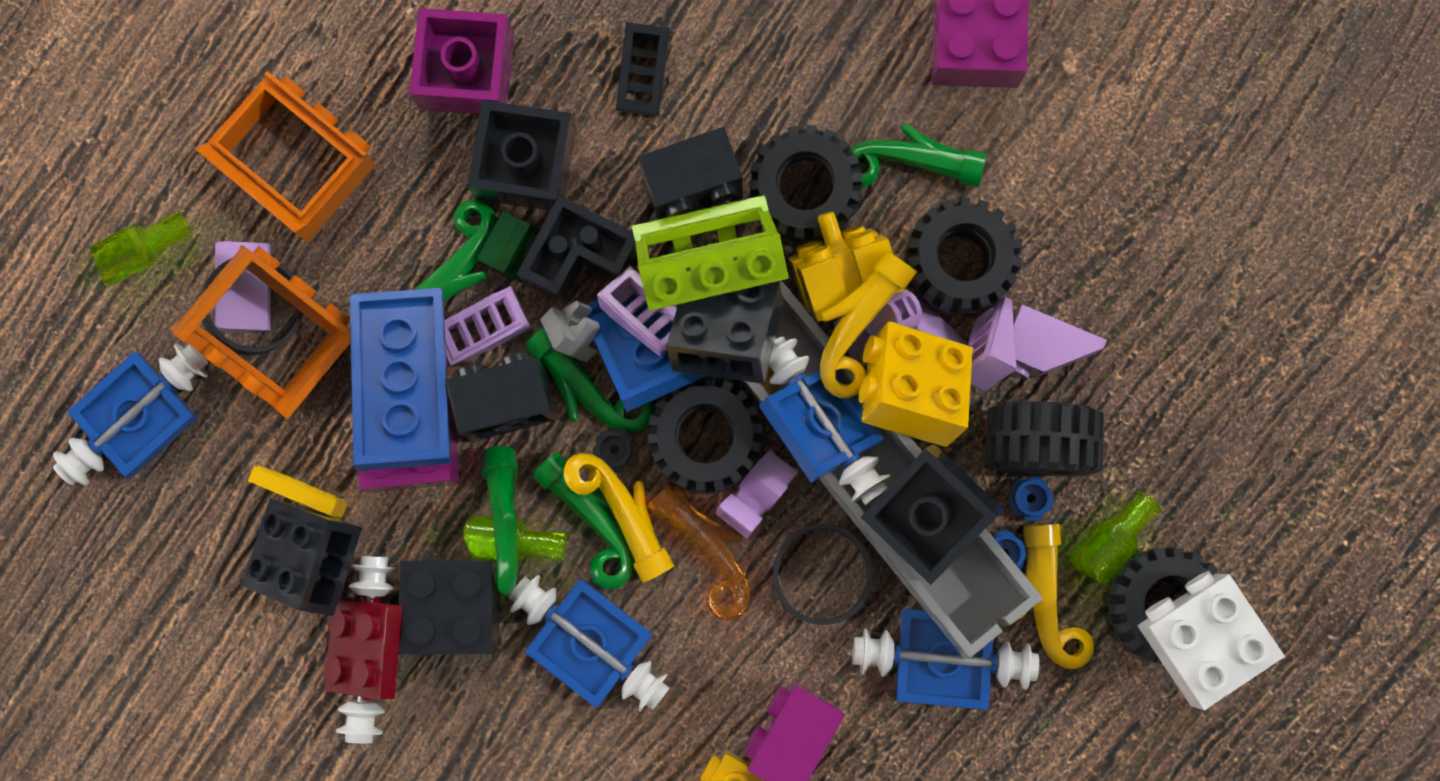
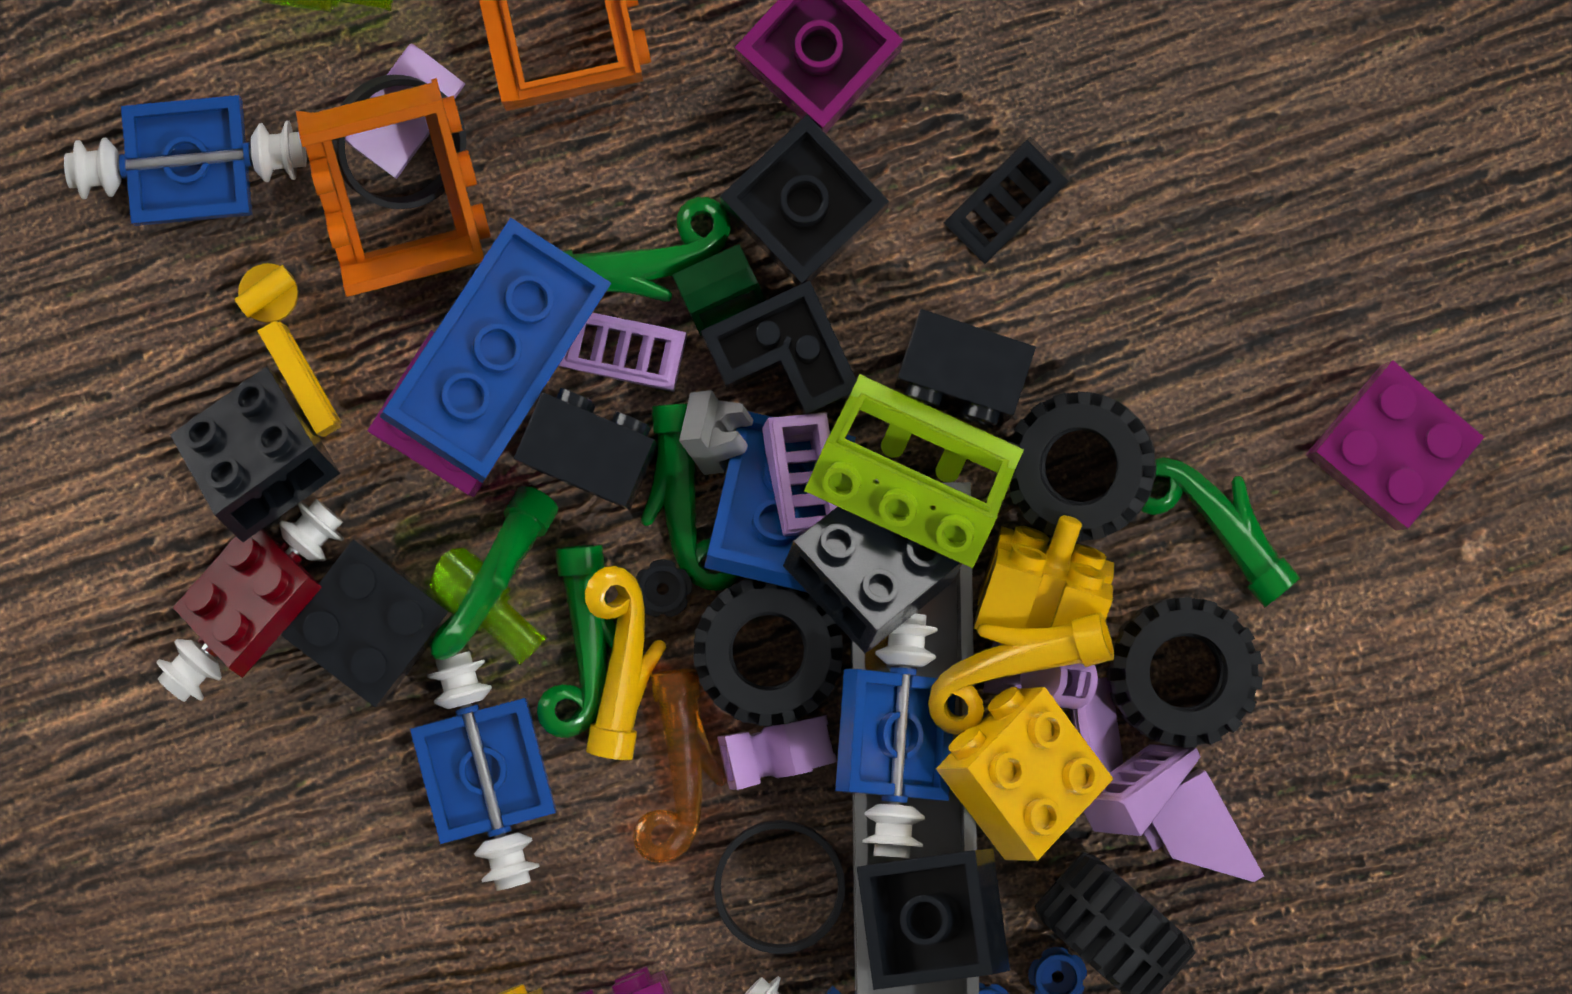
camera: 25 degrees right, 5 degrees up
none -> yellow plate [234,263,298,323]

